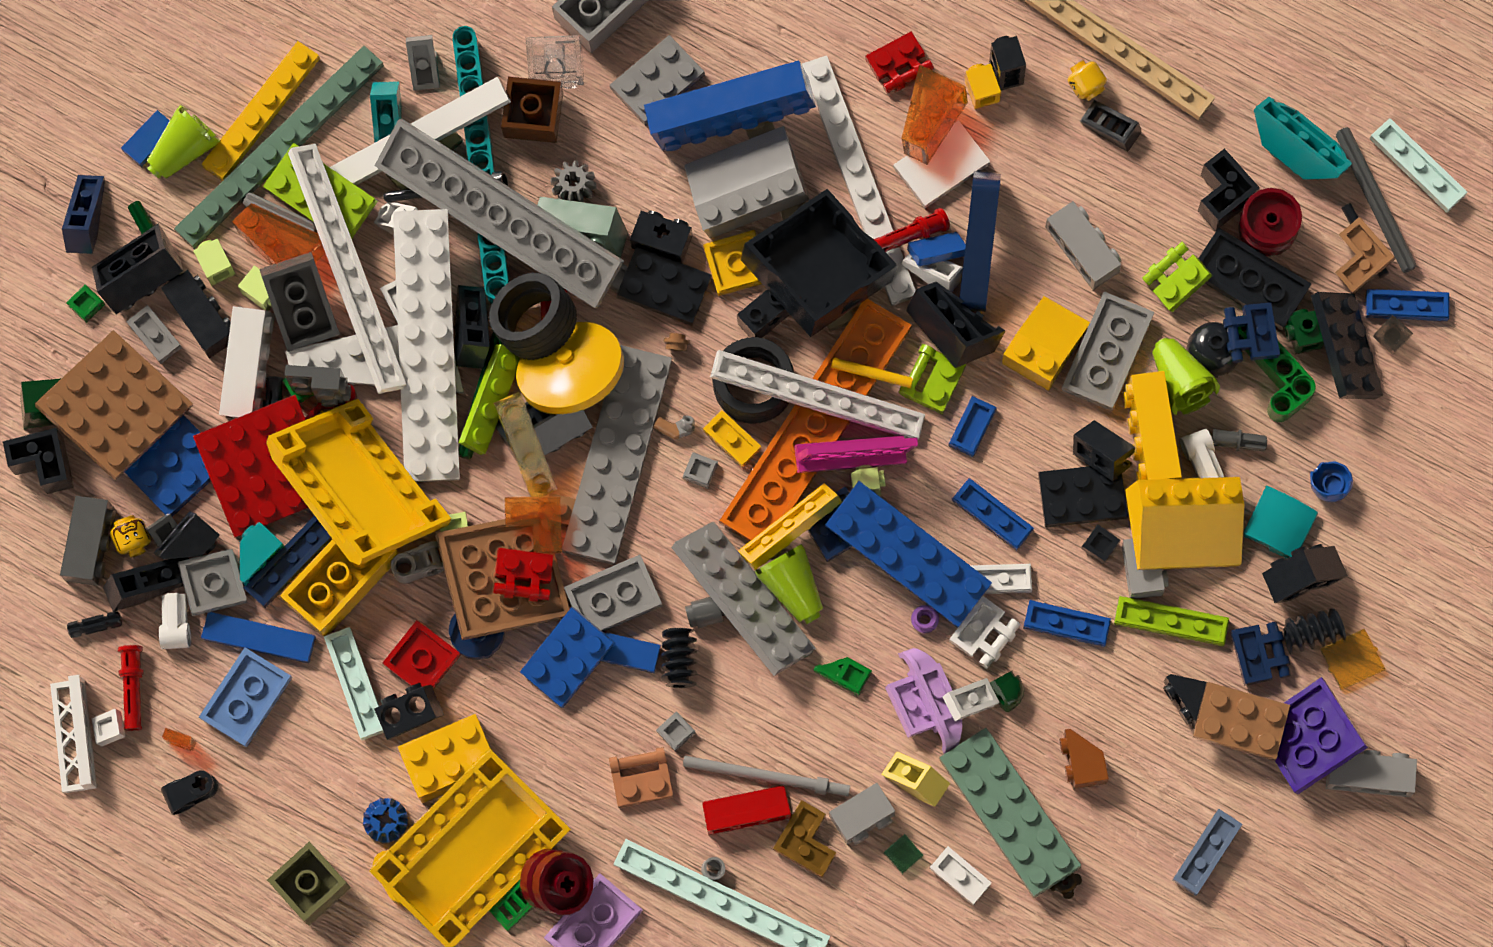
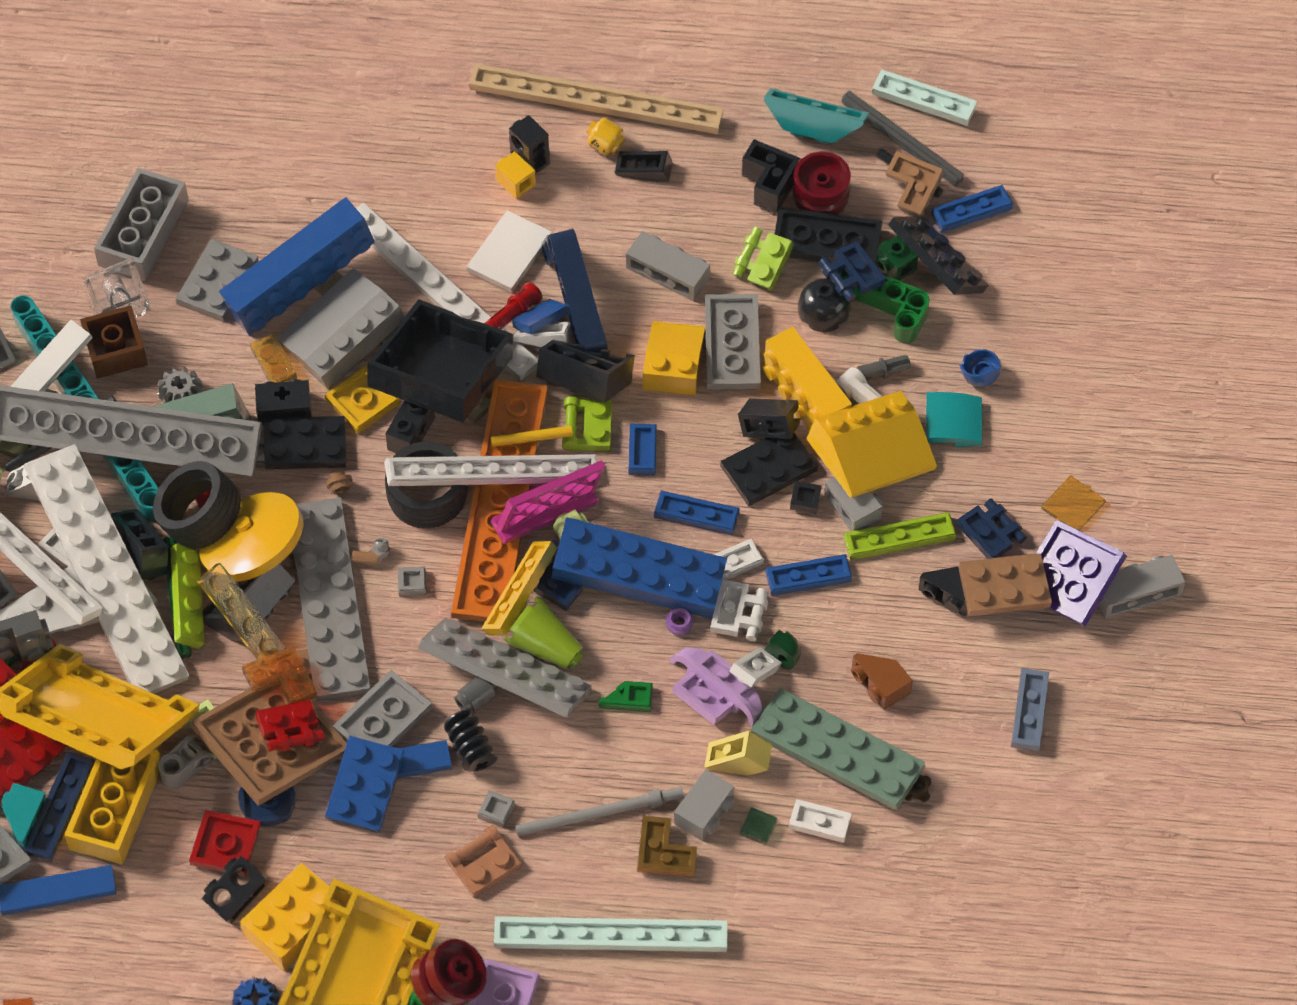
camera: 30 degrees left, 15 degrees down
medium blue plate [199,648,293,748] -> none
light aqua plate [324,627,384,740] -> none
light grey hinge [701,857,725,881] -> none
red panel [702,786,791,836] -> none
yellow plate [703,410,761,468] -> none
red plate [865,31,934,94] -> none
clear orange wedge [901,65,968,165] -> none
lime cone [1152,338,1220,415] -> none
black brick [1262,544,1348,603] -> none
black piece [1283,608,1346,654] -> none
clear smoke plate [1373,315,1413,355] -> none
none -> clear yellow plate [250,333,297,383]

